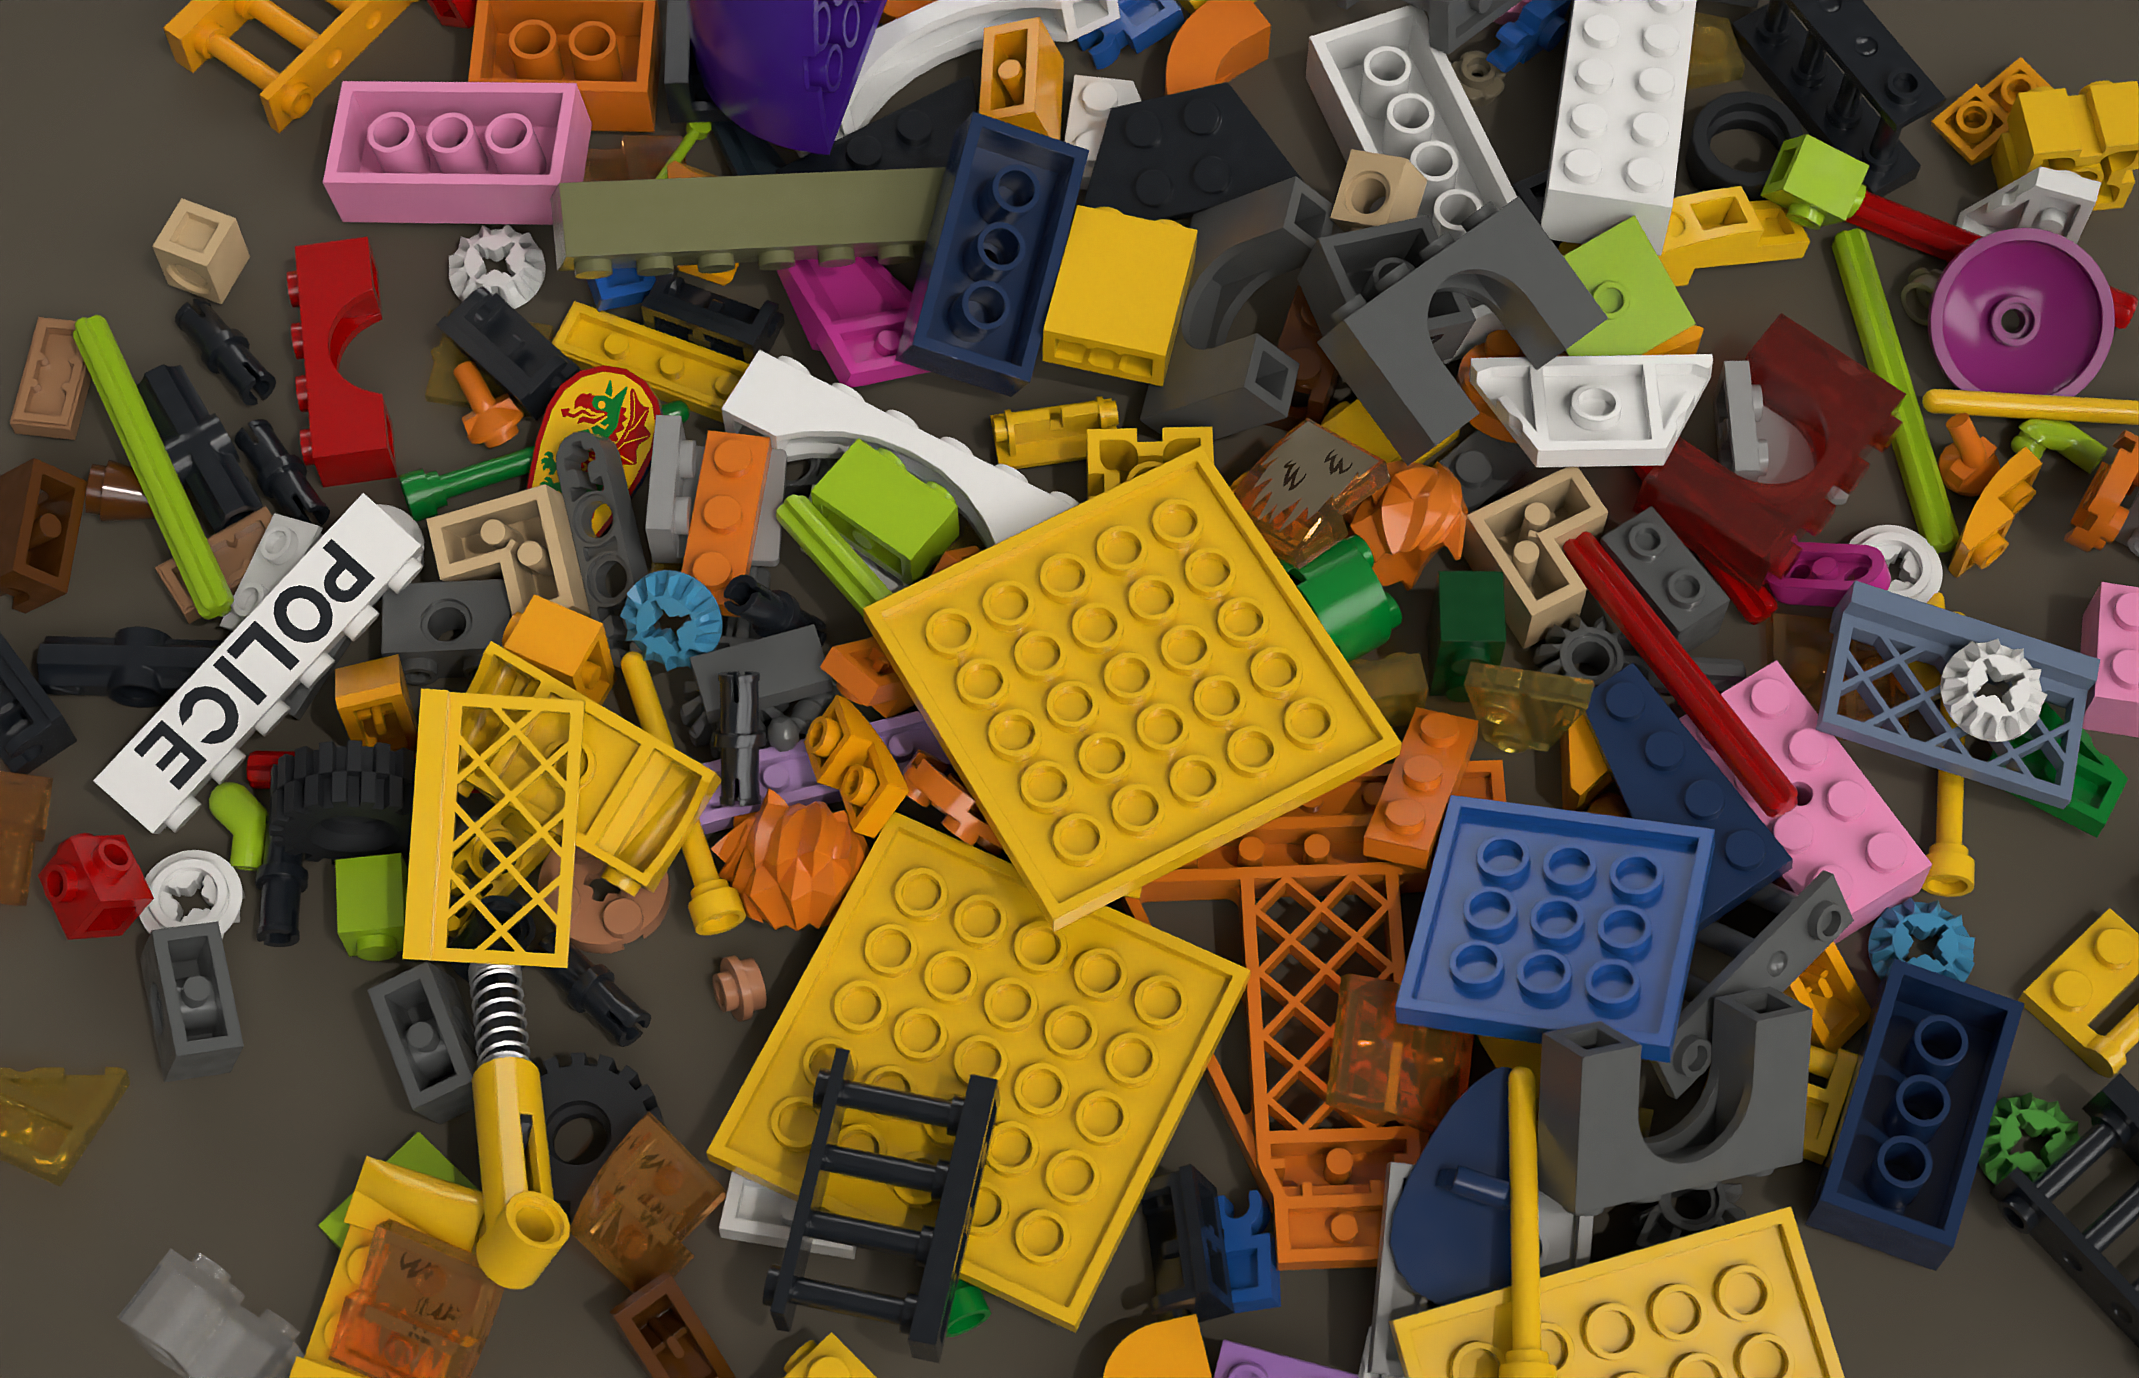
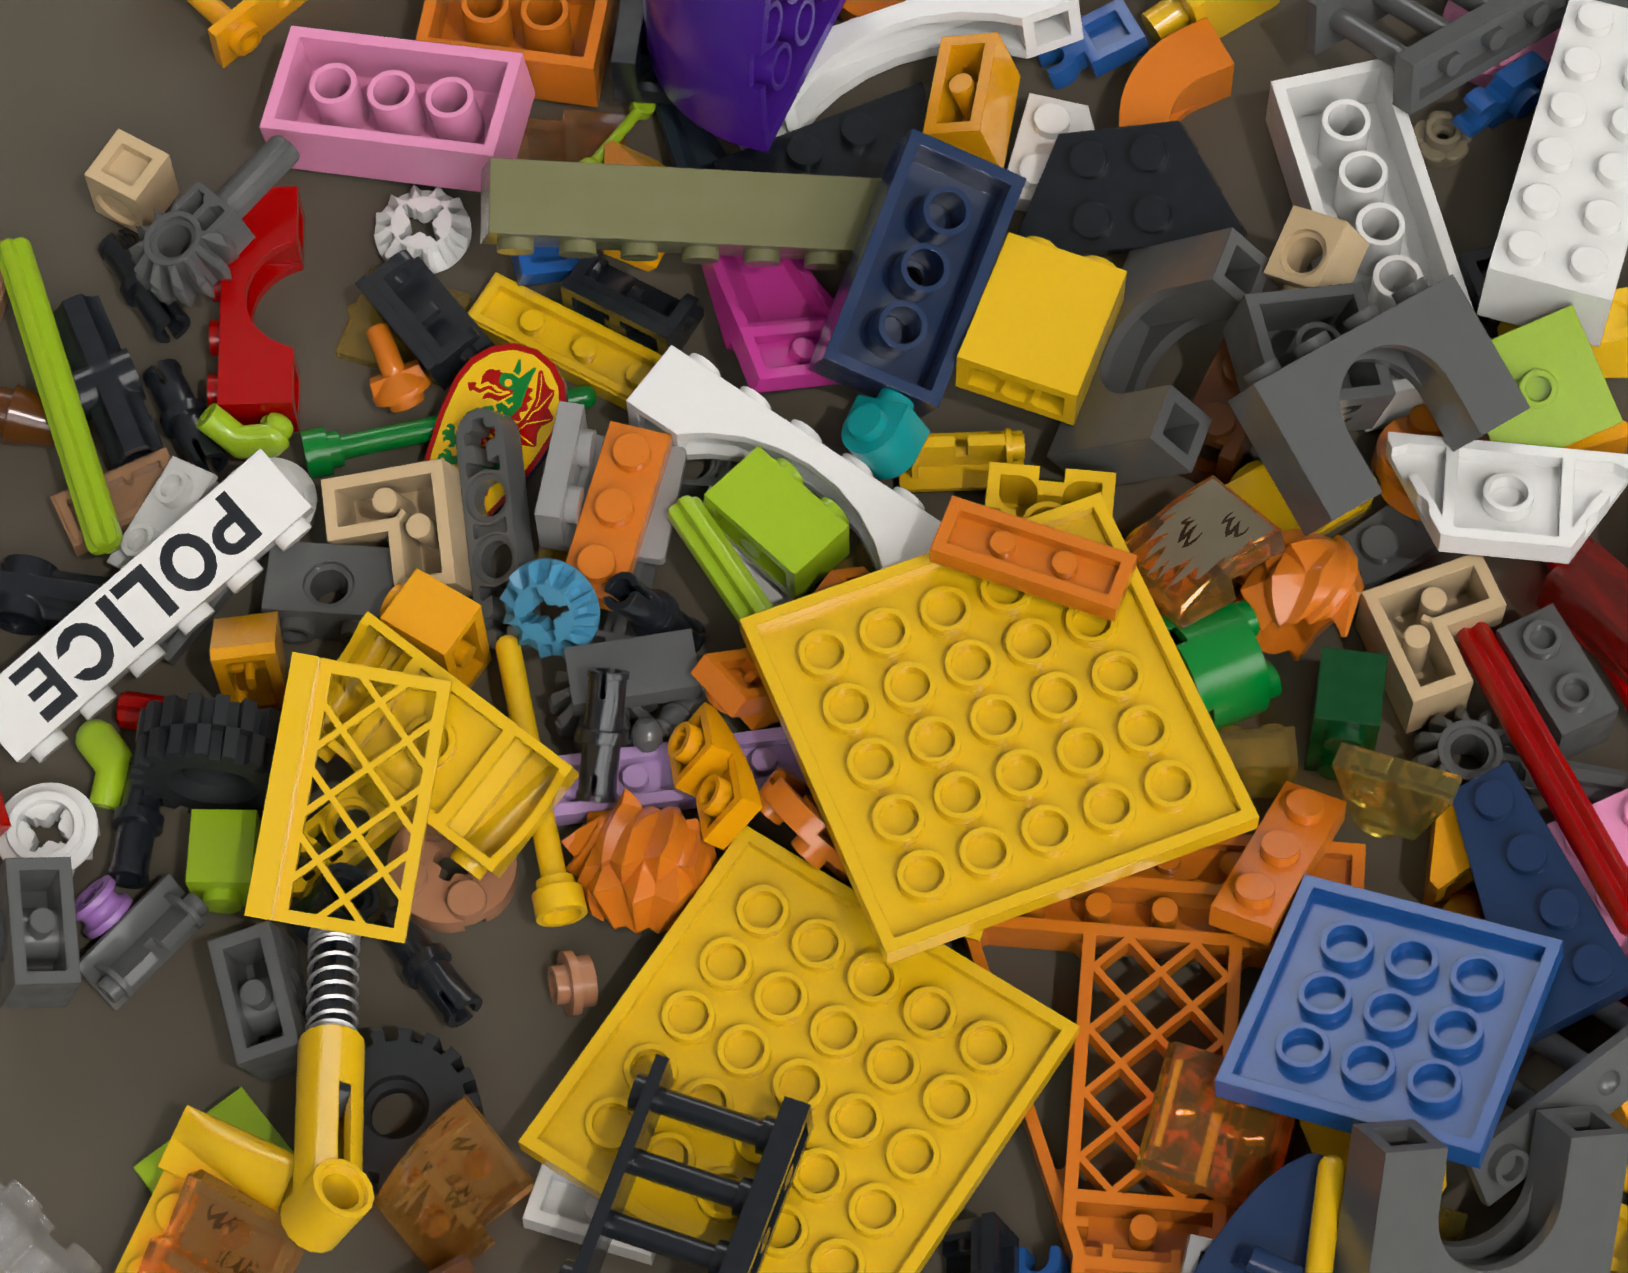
camera: 10 degrees right, 0 degrees up
none -> medium lavender bush [74,875,133,939]
none -> dark grey hinge [79,873,209,1011]
none -> dark grey gear [129,135,300,307]
none -> lime arm [196,403,293,459]
none -> teal plate [841,389,930,480]
none -> orange plate [930,495,1138,622]

